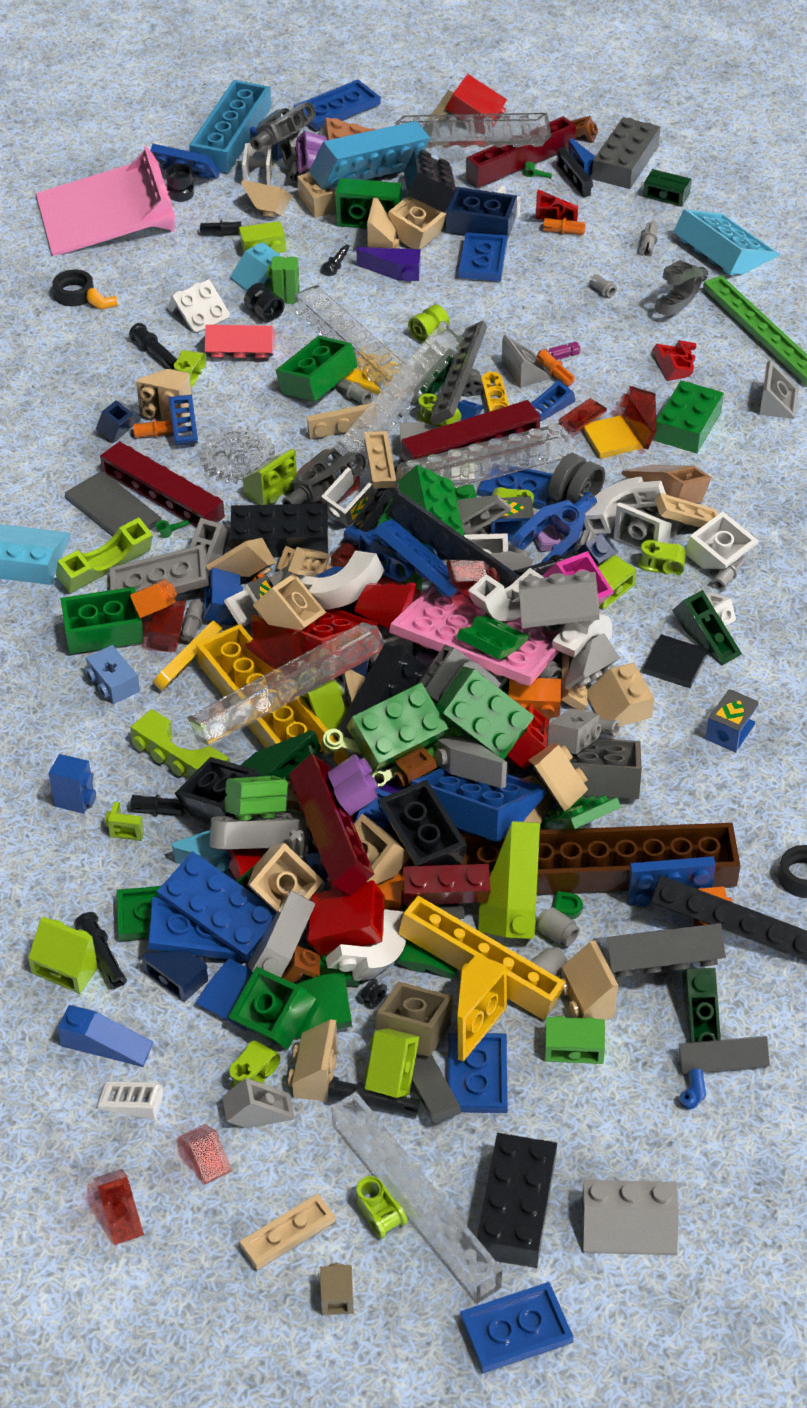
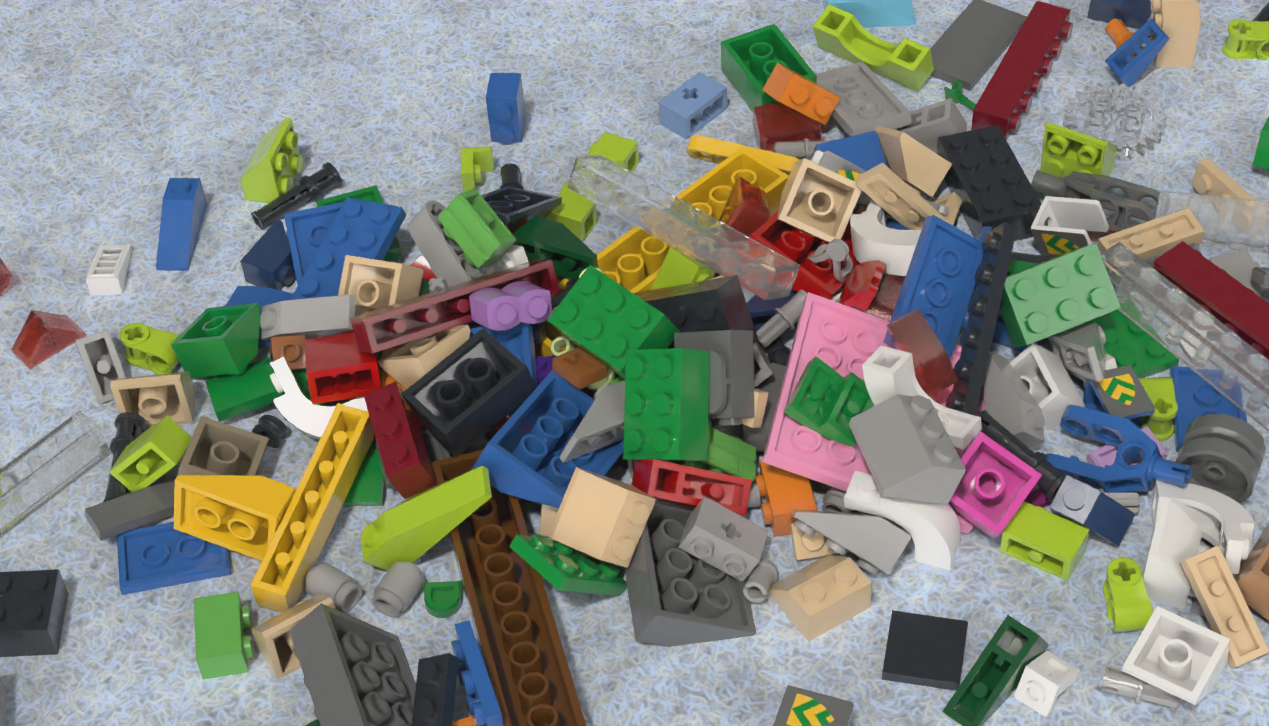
camera: 80 degrees right, 0 degrees up
none -> light grey piece [808,239,853,283]

